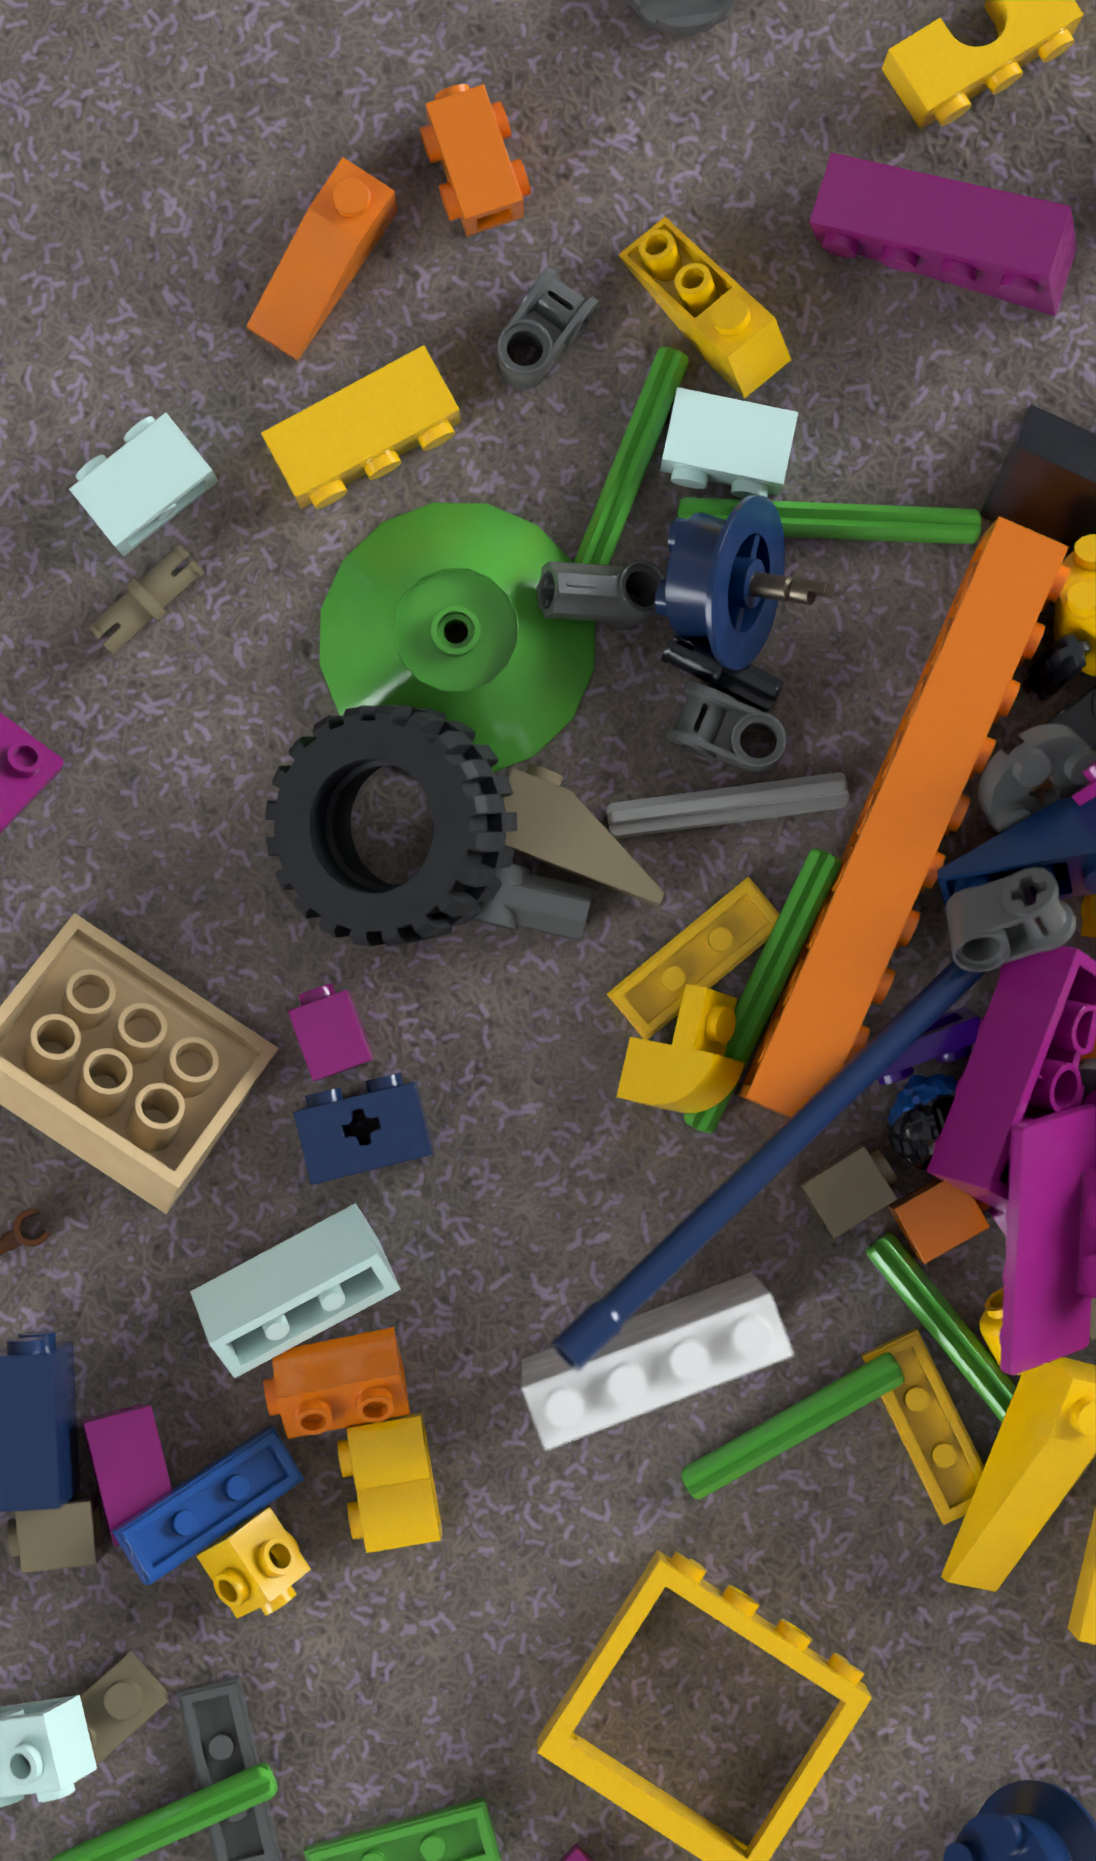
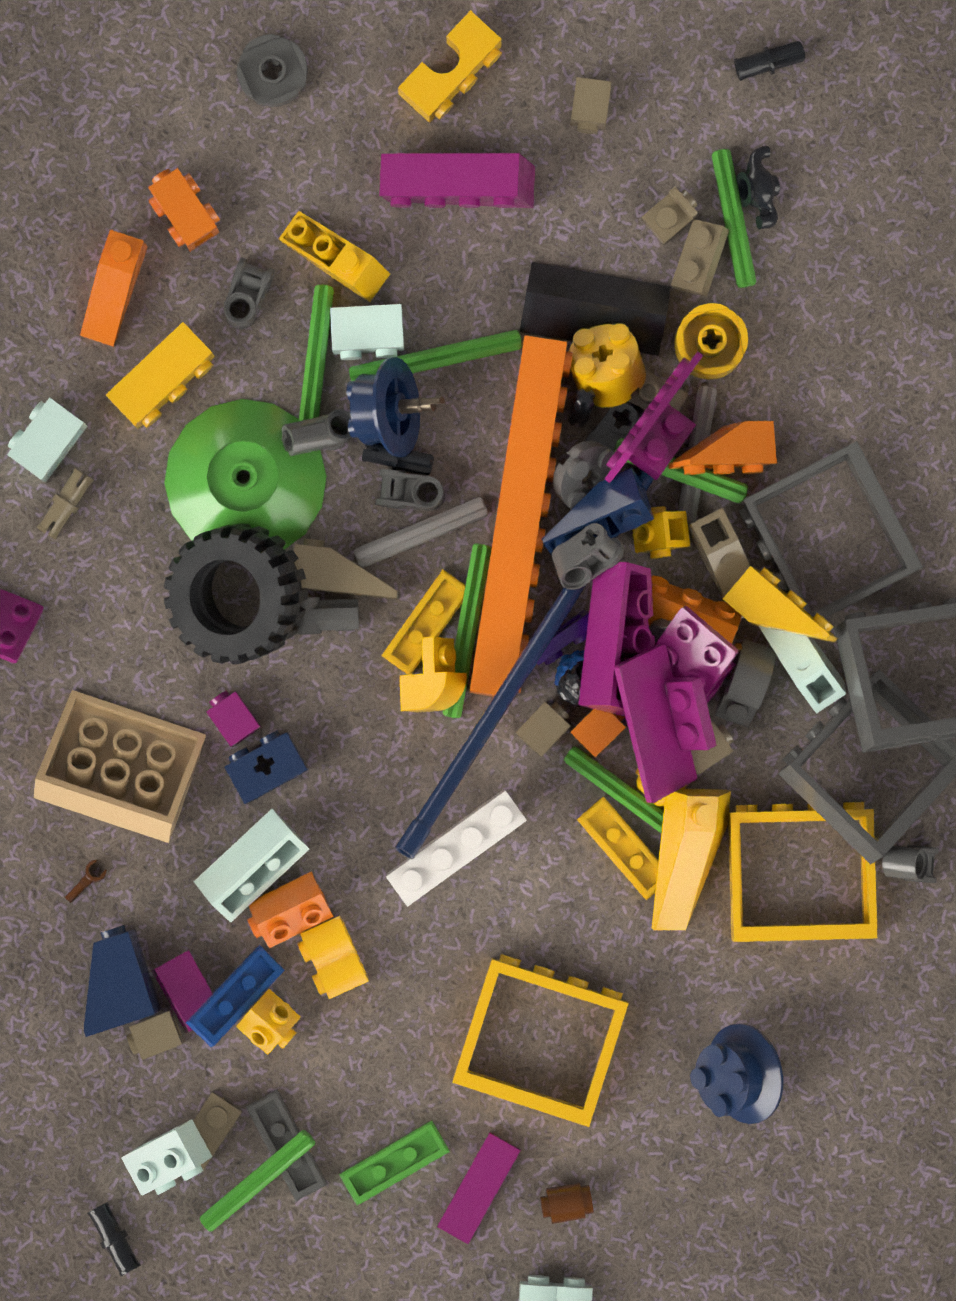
camera: 10 degrees left, 0 degrees up
bright green axle [681,1352,905,1499] -> none

